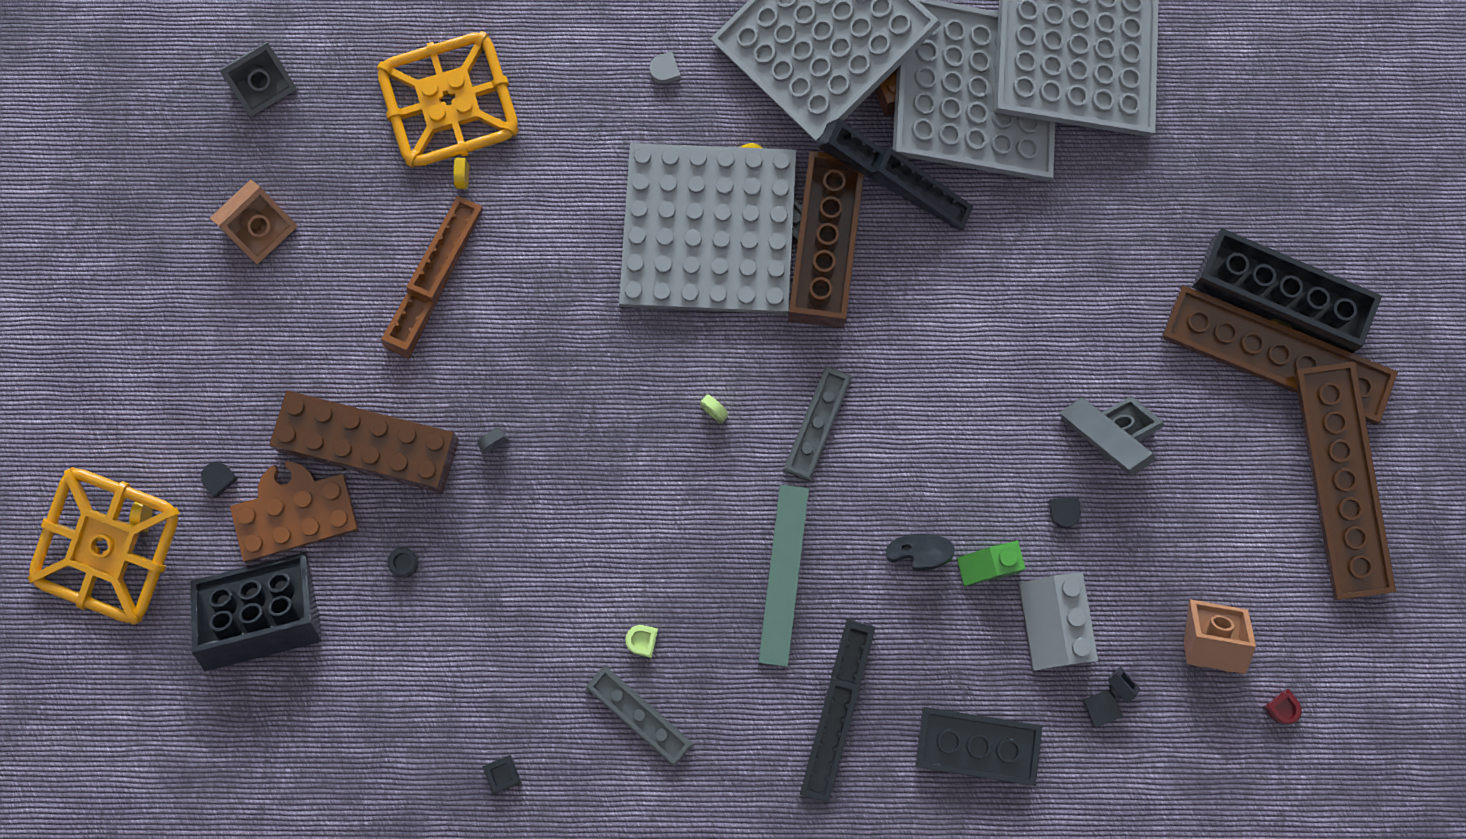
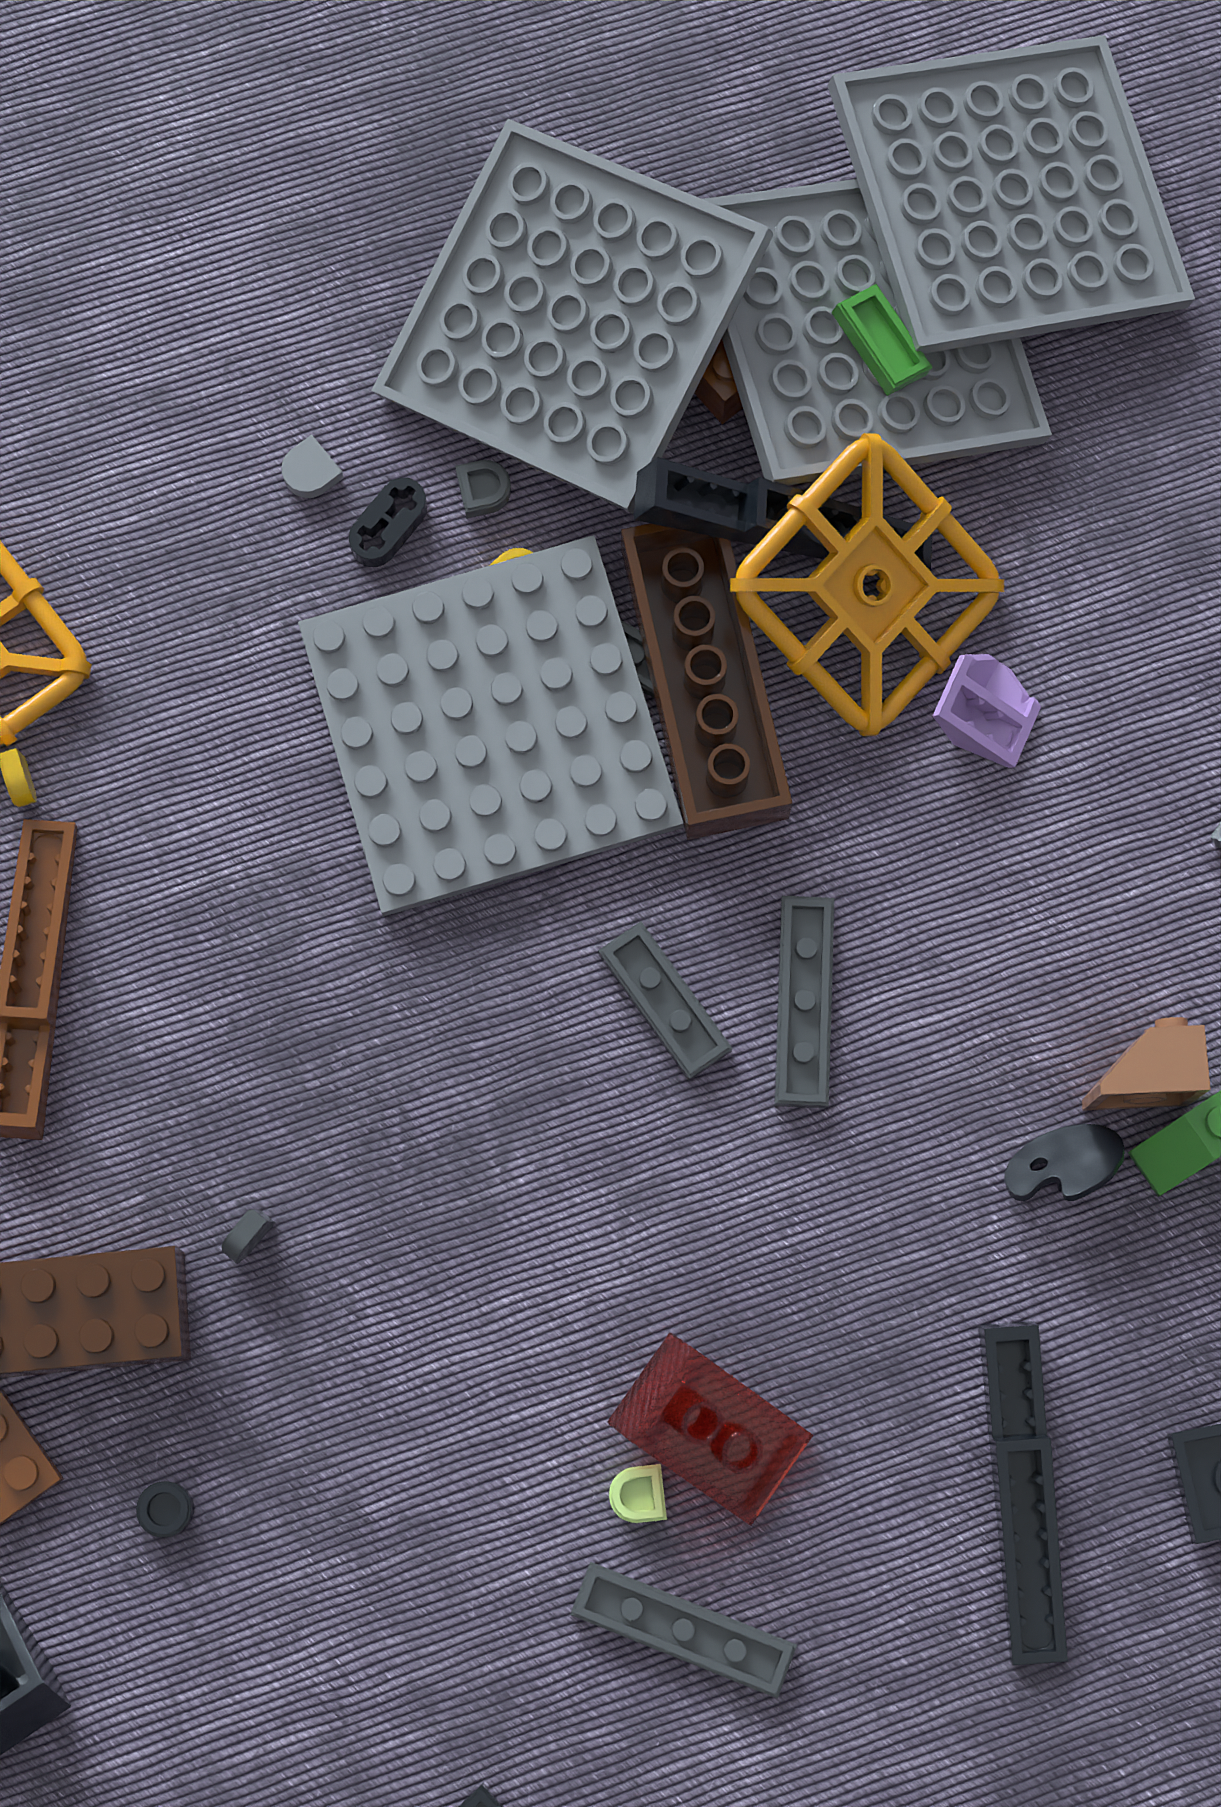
camera: 20 degrees left, 0 degrees up
yellowish green tile [700,394,728,424] -> none
sand green slope [758,485,809,667] -> none
none -> black beam [349,477,427,567]
none -> dark grey tile [455,460,511,519]
none -> dark grey tile [598,921,733,1081]
none -> clear red slope [607,1332,813,1526]
none -> light orange plate [730,433,1005,736]
none -> bright green tile [831,284,933,396]
none -> lavender slope [933,654,1041,768]
none -> nougat slope [1082,1017,1210,1111]

